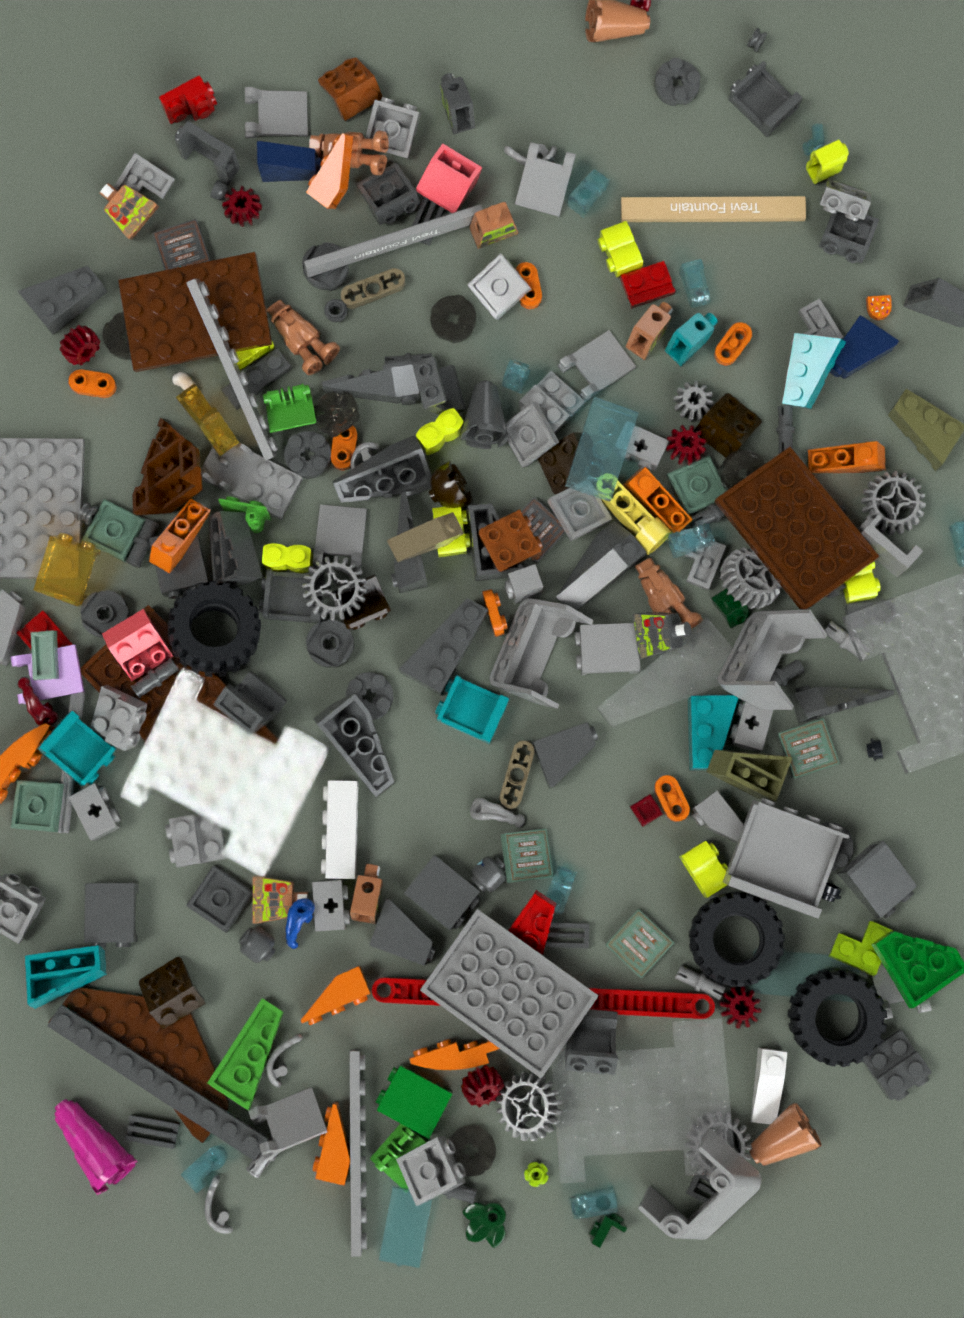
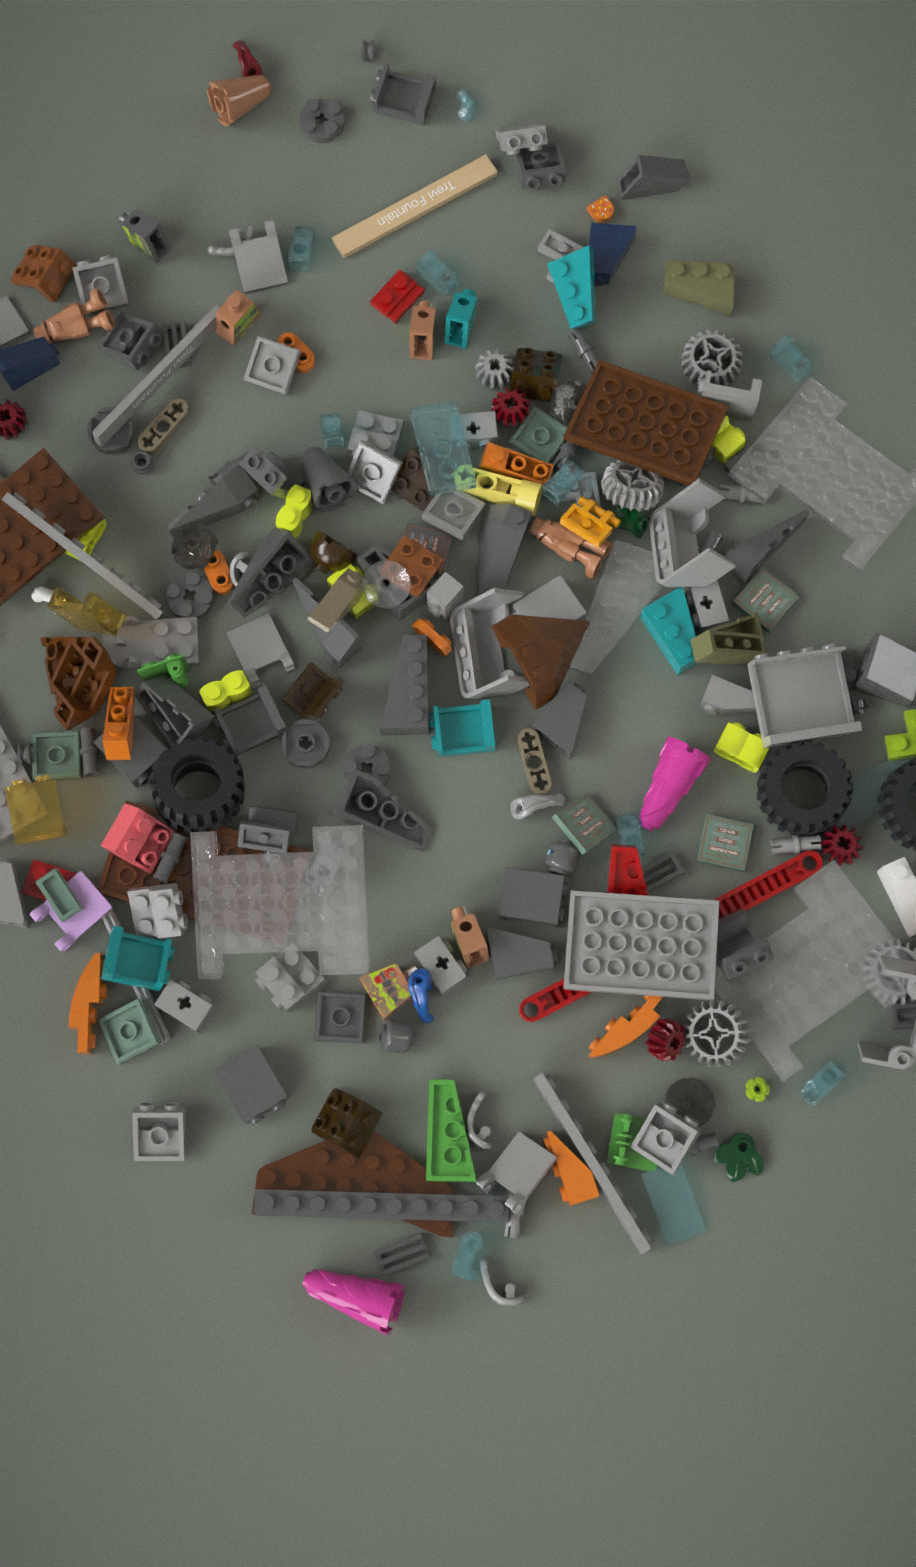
camera: 30 degrees left, 5 degrees down
dark red piece [17,677,59,726] -> none
teal wedge [25,945,107,1009] -> none
dark grey plate [80,590,130,638] -> none
dark grey plate [222,348,292,410] -> none
bright green hinge [263,383,317,433] -> none
nougat piece [267,300,340,375] -> none
orange slope [301,966,372,1026] -> none
light grey gear [302,556,367,621] -> none
slope [306,133,353,209] -> none
white brick [321,781,359,879] -> none
green panel [375,1064,453,1139] -> none
coral slope [416,144,482,213] -> none
clear smoke plate [430,295,477,343] -> none
light grey flag [558,330,636,402] -> none
dark green bracket [588,1212,627,1248] -> none
neon yellow brick [597,221,643,278] -> none
dark red tile [630,794,663,827] -> none
torso [633,612,691,659] -> none
orange plate [654,775,690,822] -> none
orange plate [714,322,752,366] -> none
neon yellow brick [806,139,849,184] -> none
orange slope [808,441,886,473] -> none
black plate [866,738,883,761] -> none
none -> clear dish [363,560,411,608]
none -> reddish brown wedge [491,614,590,710]
none -> light orange plate [560,496,621,548]
none -> dark pink cone [638,736,711,832]

